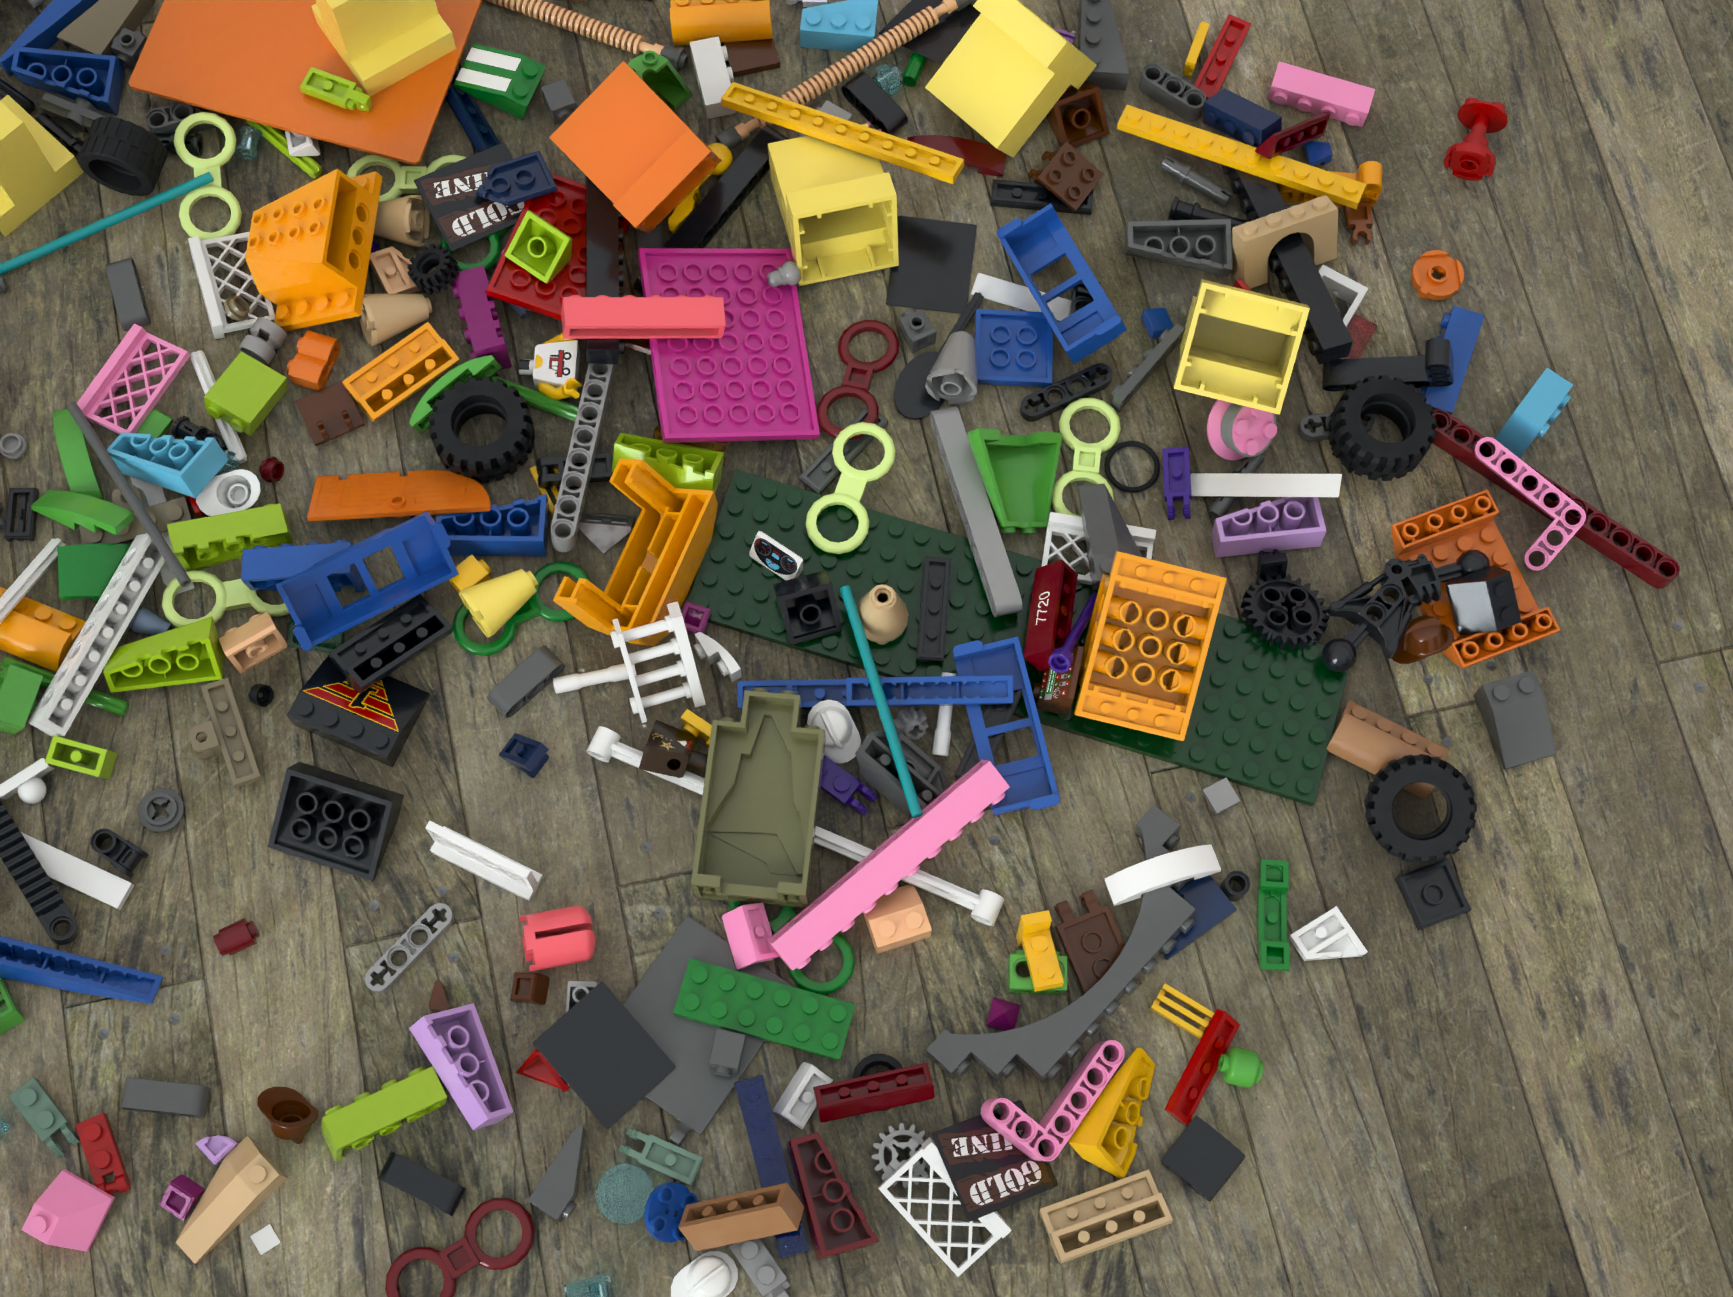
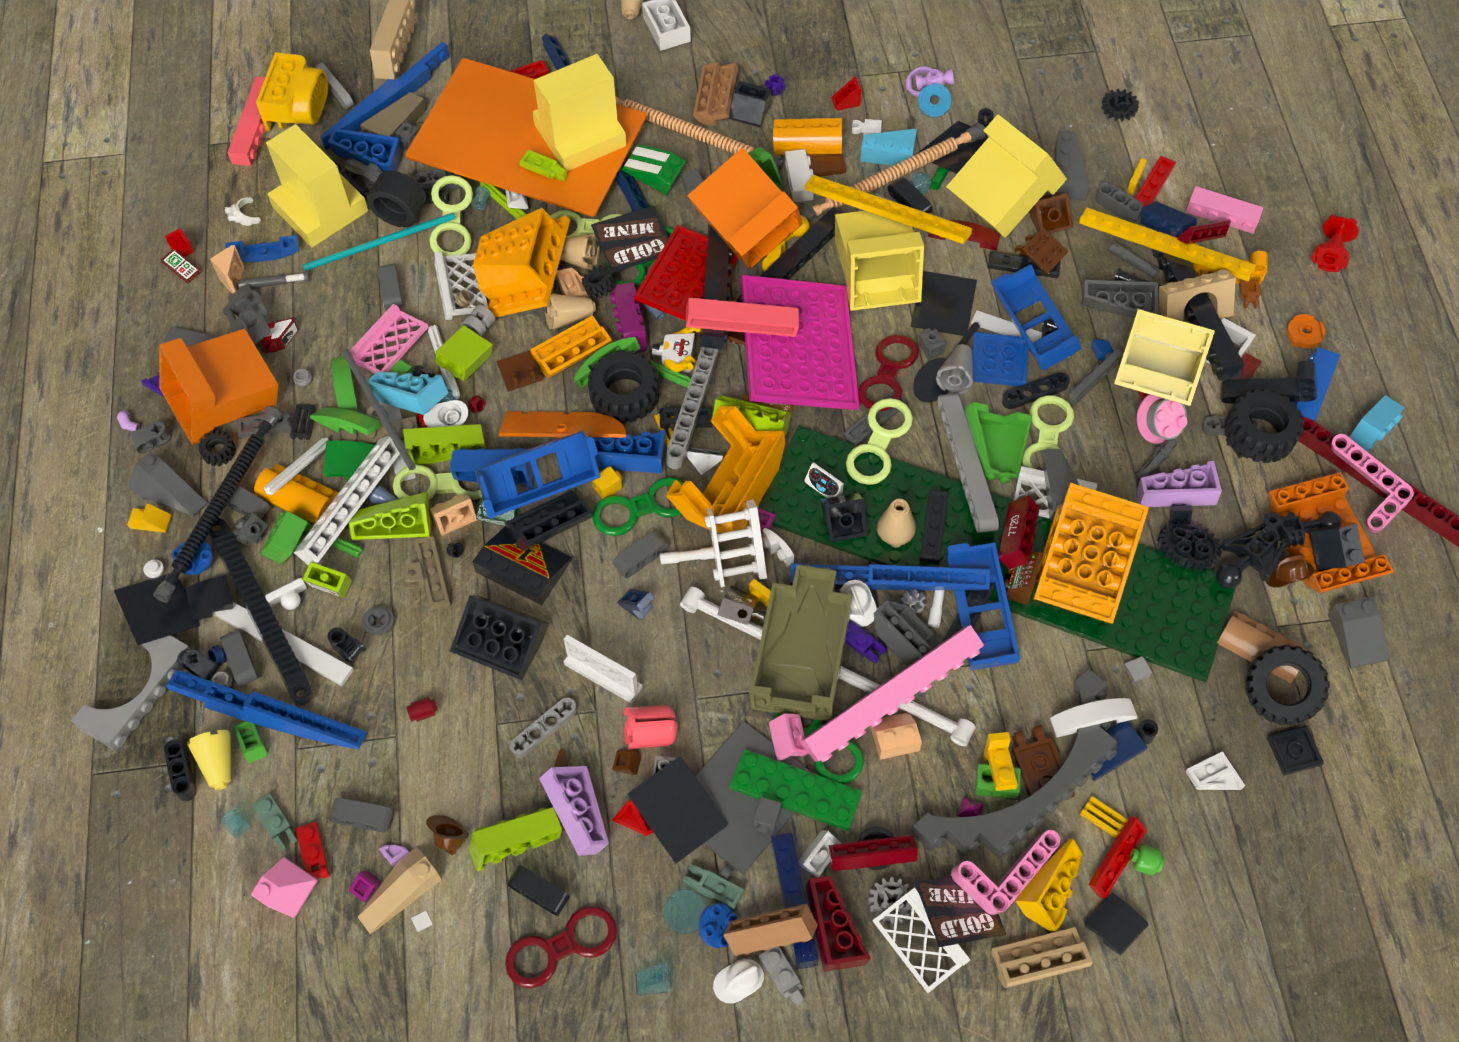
camera: 10 degrees right, 10 degrees down
orange brick [286,330,341,391] -> none
light yellow cone [458,569,538,638] -> none
dark blue tile [476,150,558,206] -> none
lime slope [504,210,572,284] -> none
dark grey slope [527,1124,586,1222] -> none
light grey piece [767,261,801,287] -> none
teal piece [840,585,923,818] -> none
dark purple piece [1048,593,1097,673] -> none
black tyre [1104,441,1160,493] -> none
dark purple hinge [1162,447,1192,520] -> none
white sticker [1191,473,1342,497] -> none
green slope [1257,859,1290,972] -> none
blue tile [1303,141,1333,167] -> none

